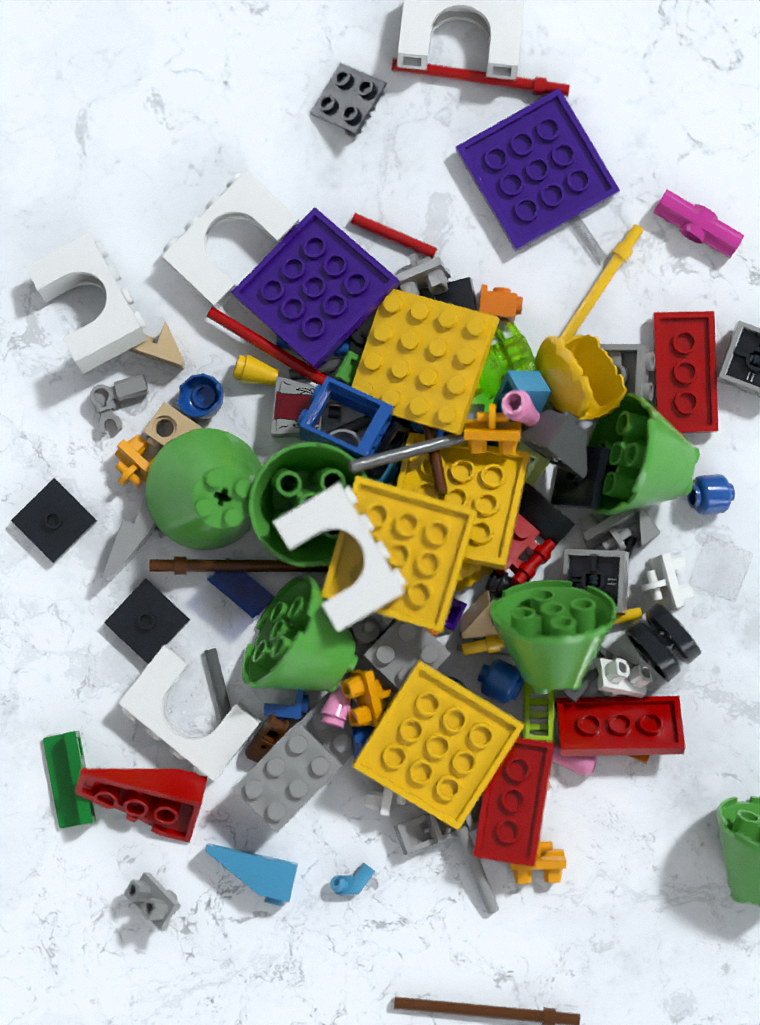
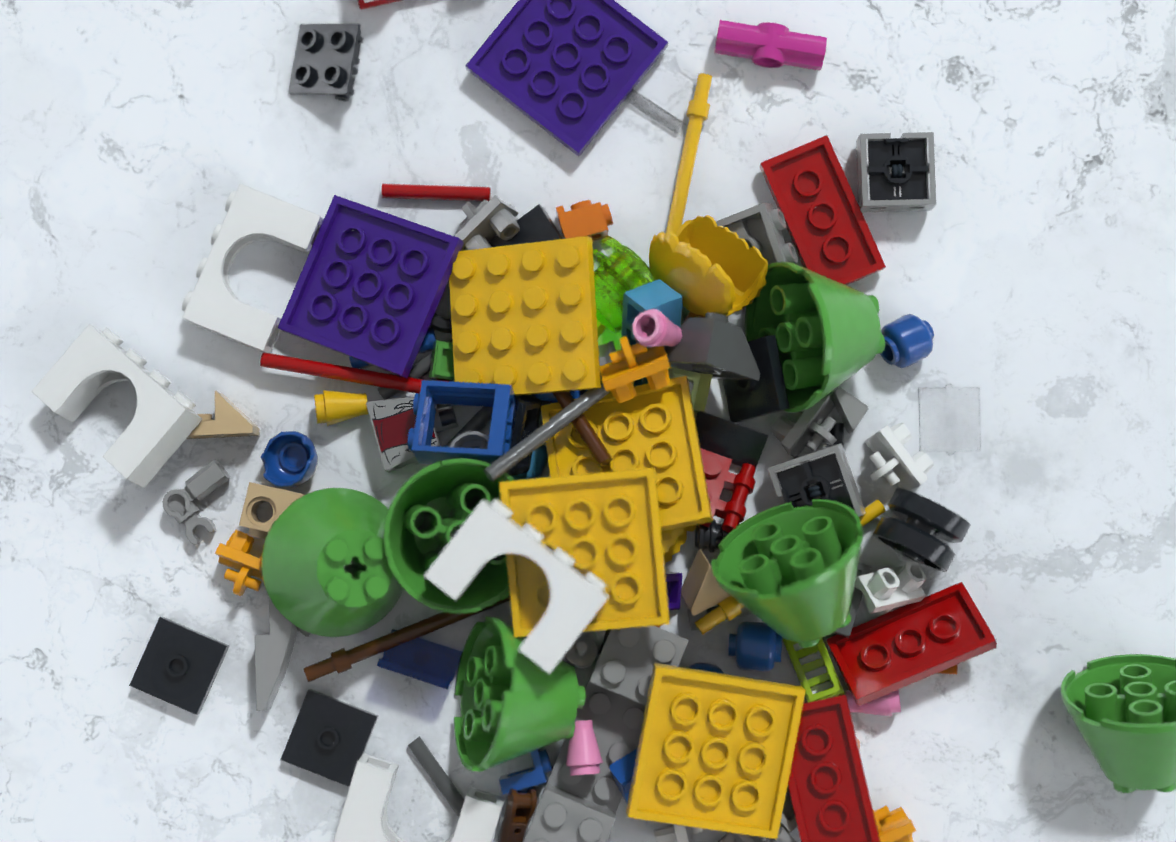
camera: 15 degrees left, 0 degrees up
light orange hips [340,669,393,727] -> none

